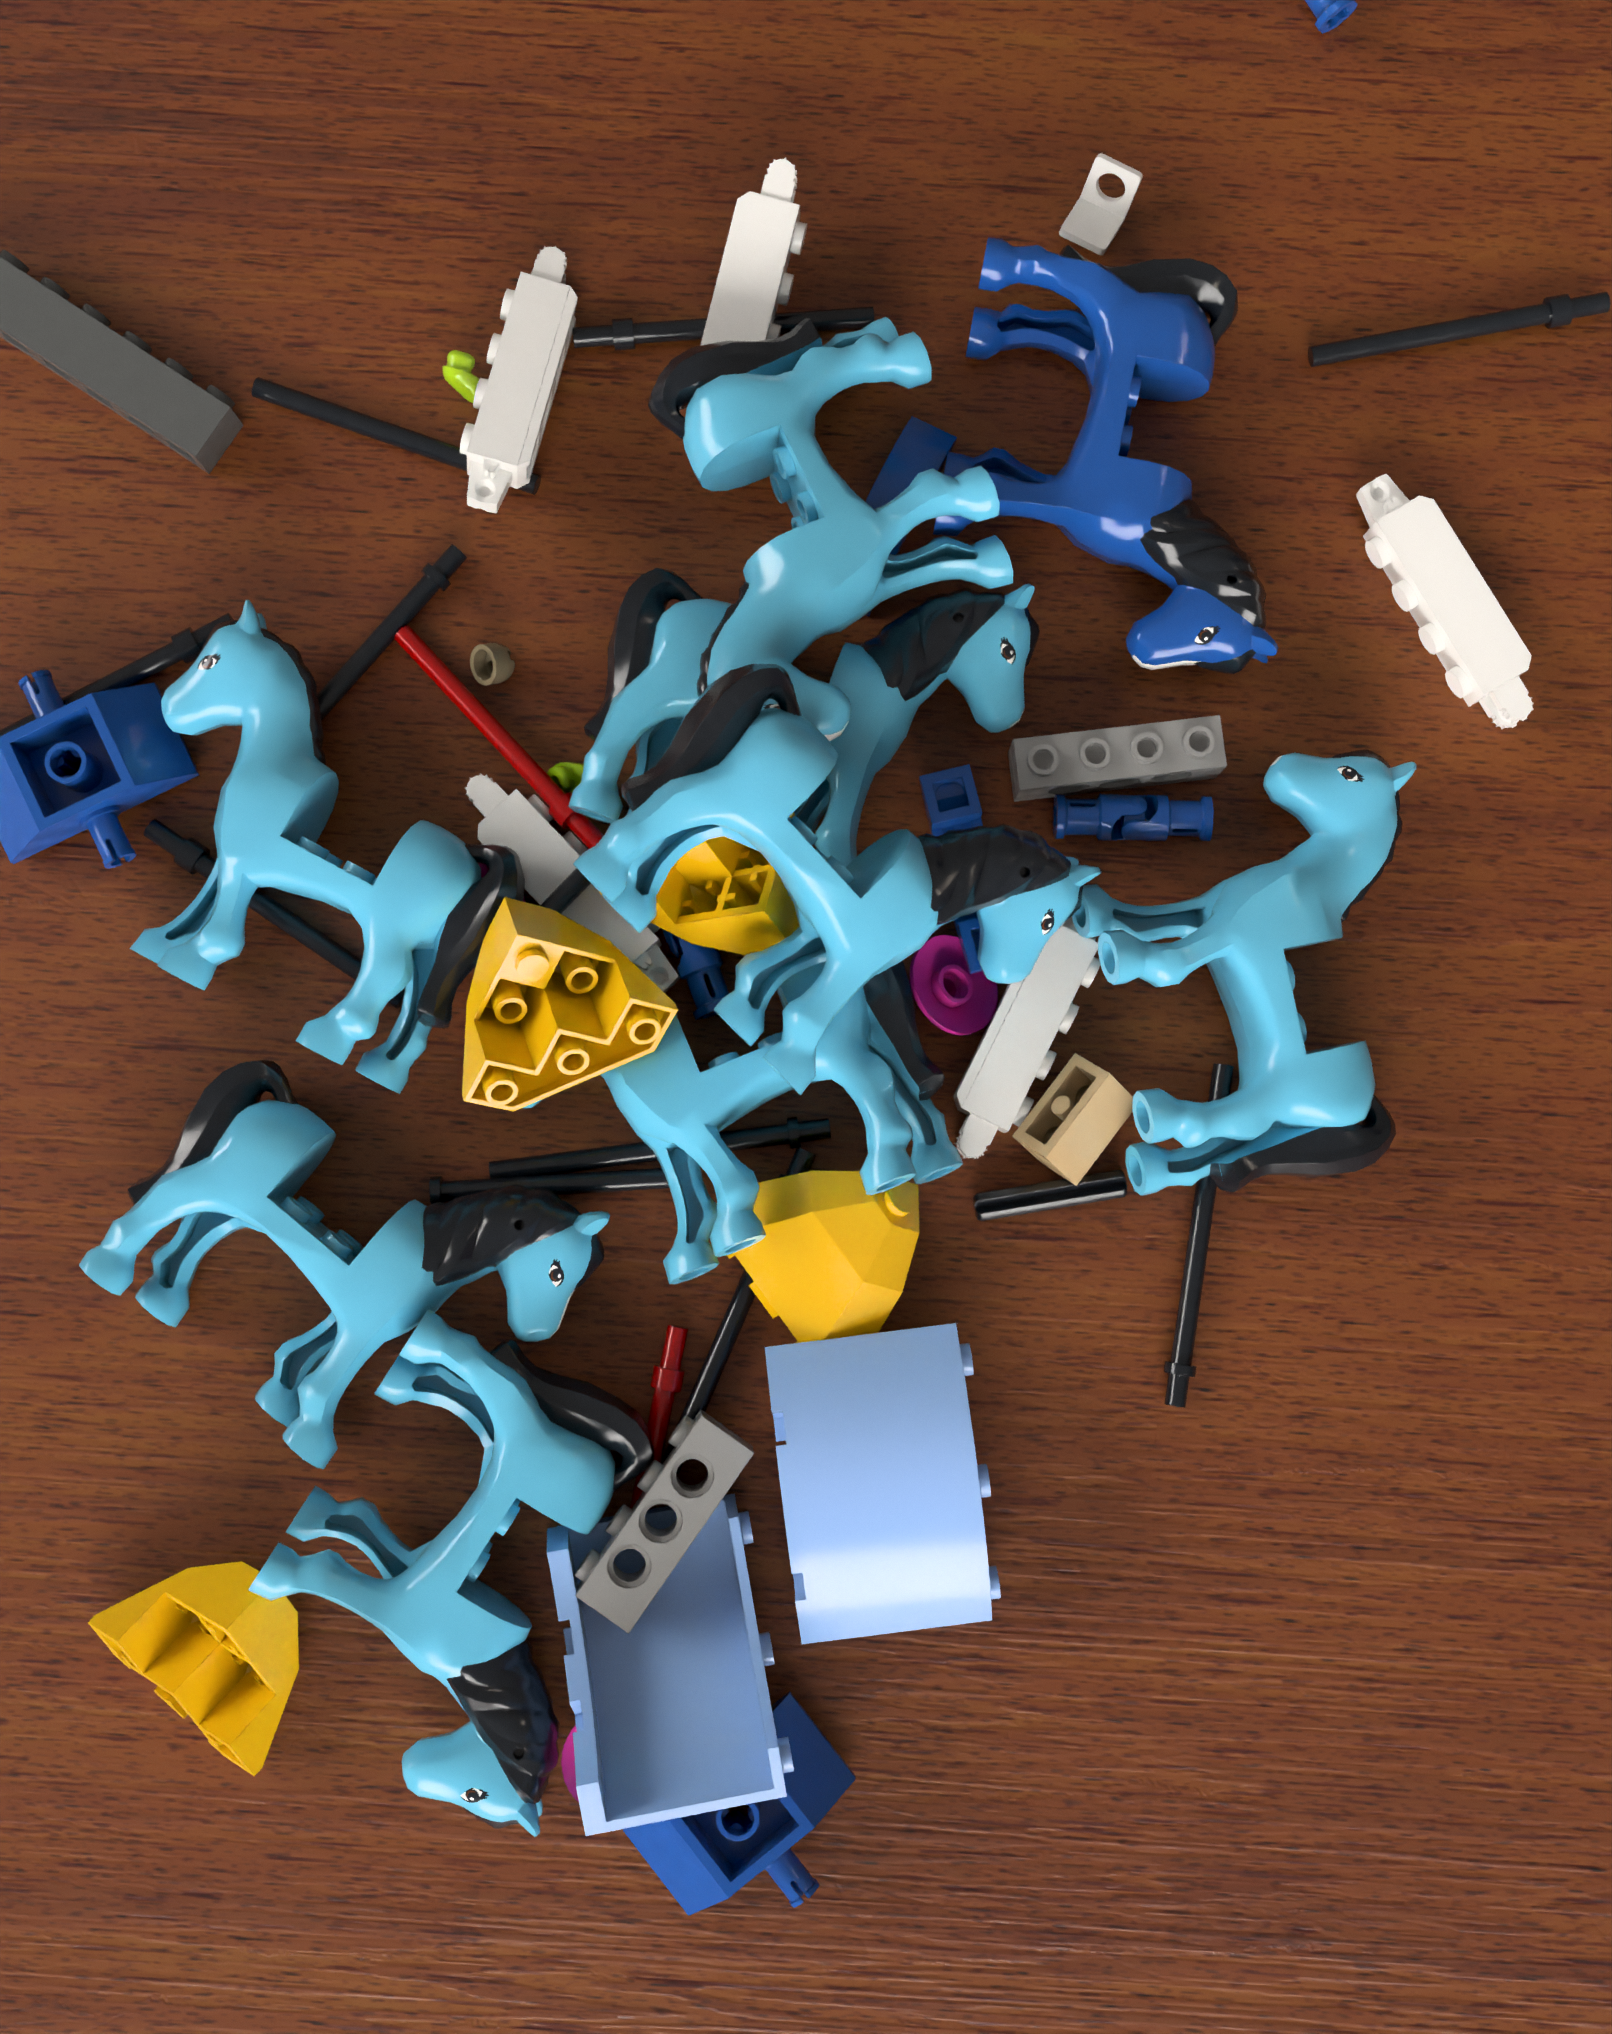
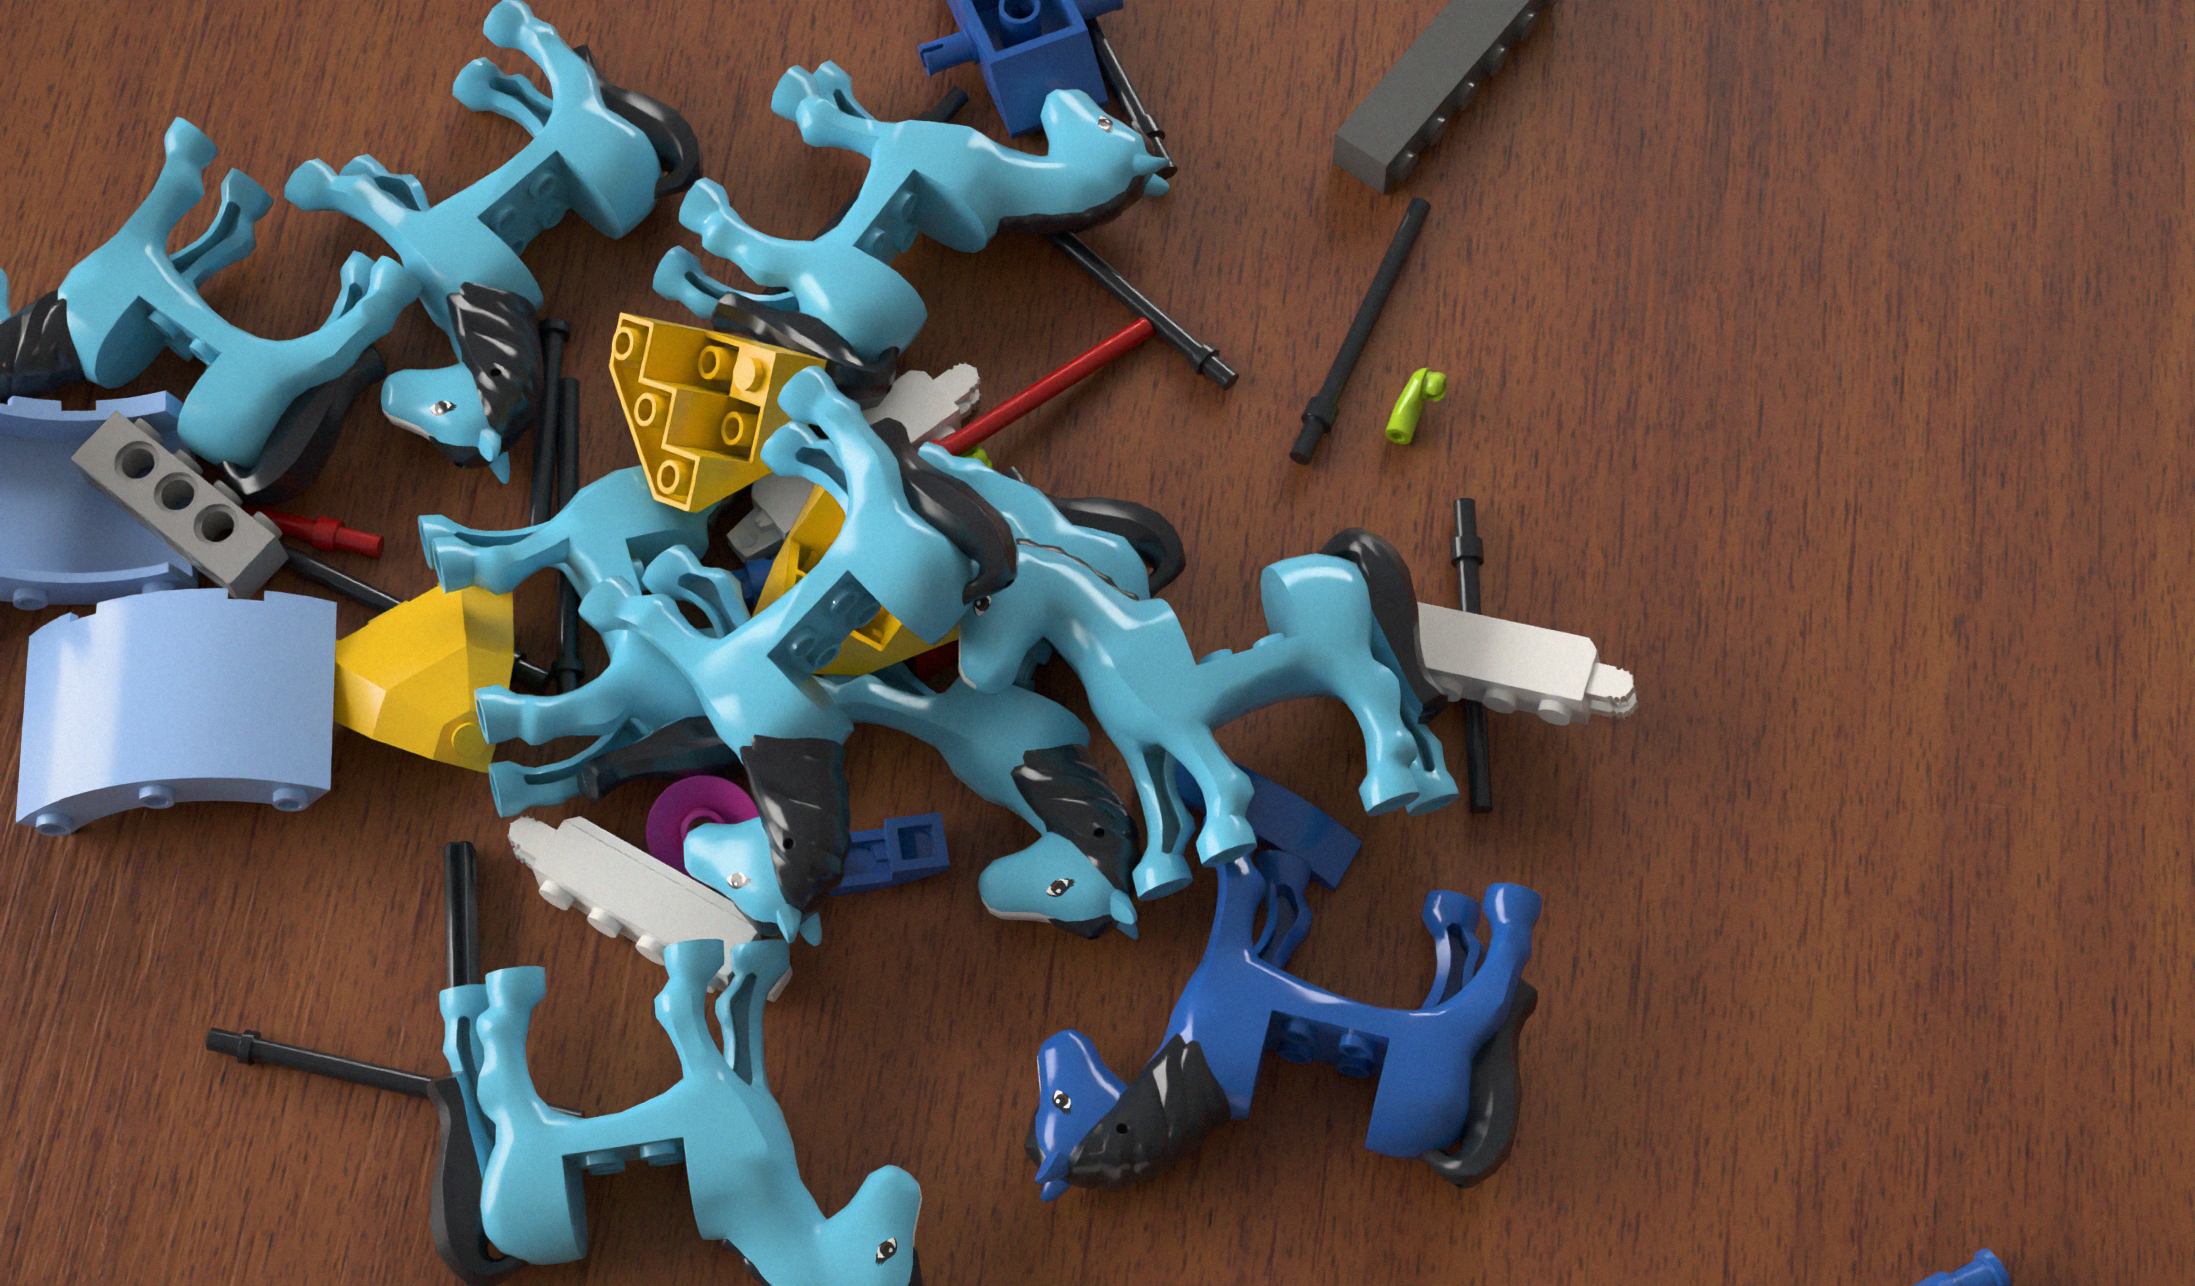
camera: 95 degrees right, 20 degrees down
yellow brick [88,1561,299,1777] -> none
white hinge [460,246,578,513] -> none
dark tan hinge [470,643,515,686] -> none
light grey brick [1008,715,1227,802] -> none
tan brick [1012,1053,1133,1186] -> none
blue piece [1053,794,1214,841] -> none
white bracket [1059,153,1143,255] -> none

